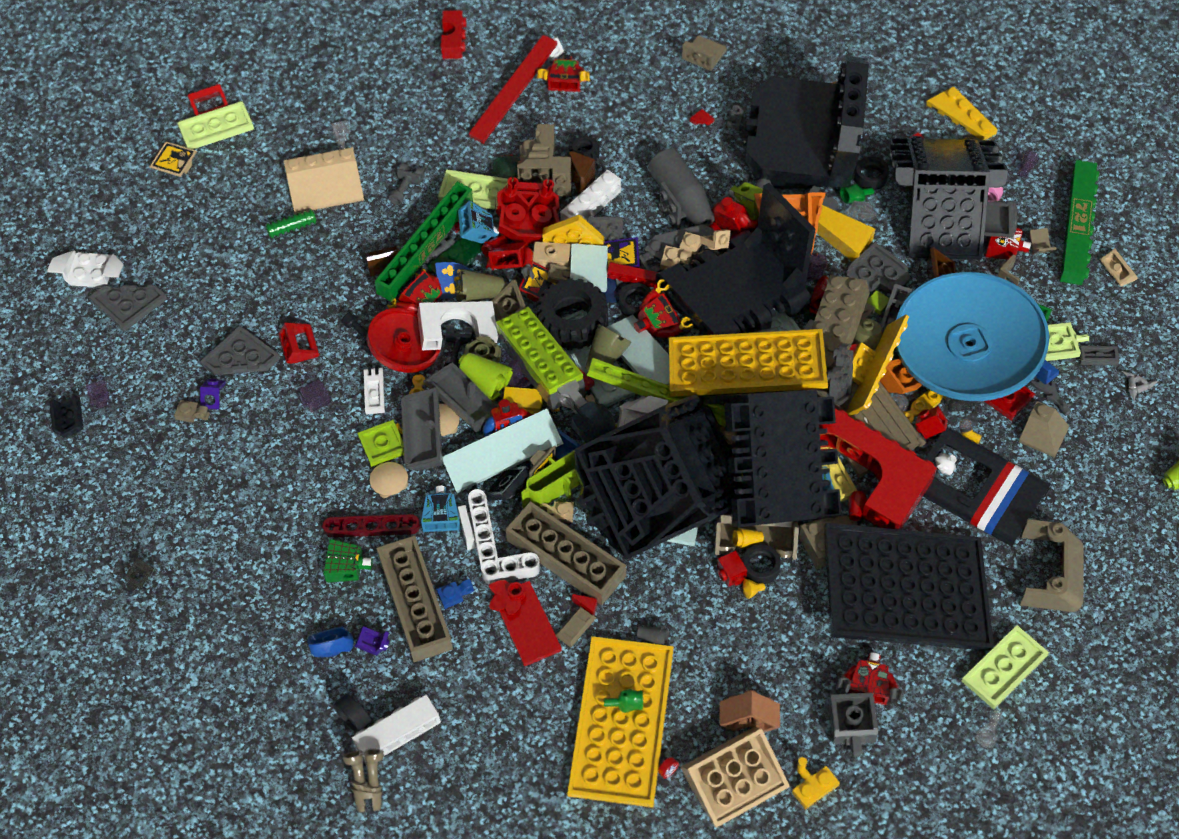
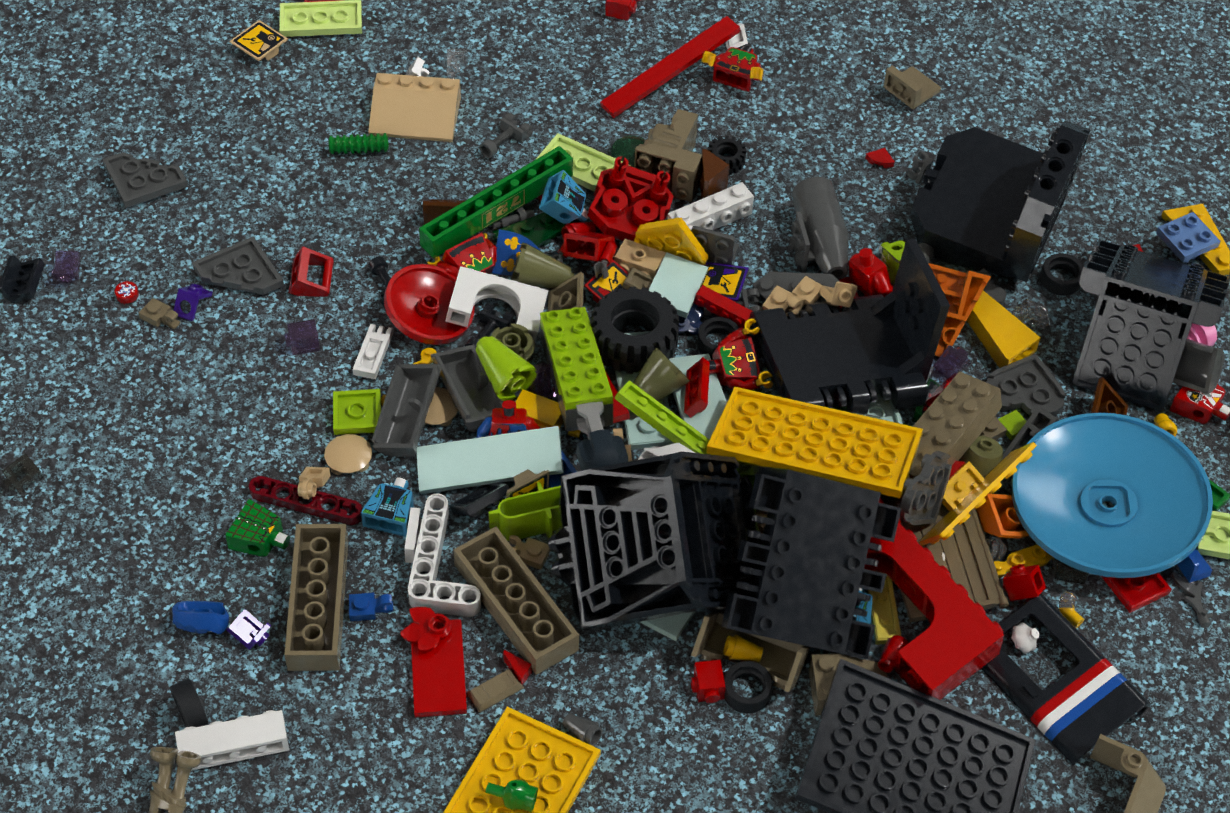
camera: 15 degrees right, 5 degrees down
white piece [47,250,123,288] -> none
yellow rock [742,579,765,599] -> none
green piece [840,184,874,205] -> none
dark tan bracket [998,254,1020,286] -> none
dark tan slope [1019,401,1069,458] -> none
none -> red tile [115,281,139,304]
none -> tan plate [298,467,331,499]
none -> white tile [406,57,430,77]
none -> red plate [684,357,710,418]
none -> yellow piece [1154,413,1178,436]
none -> medium blue plate [1156,212,1220,263]

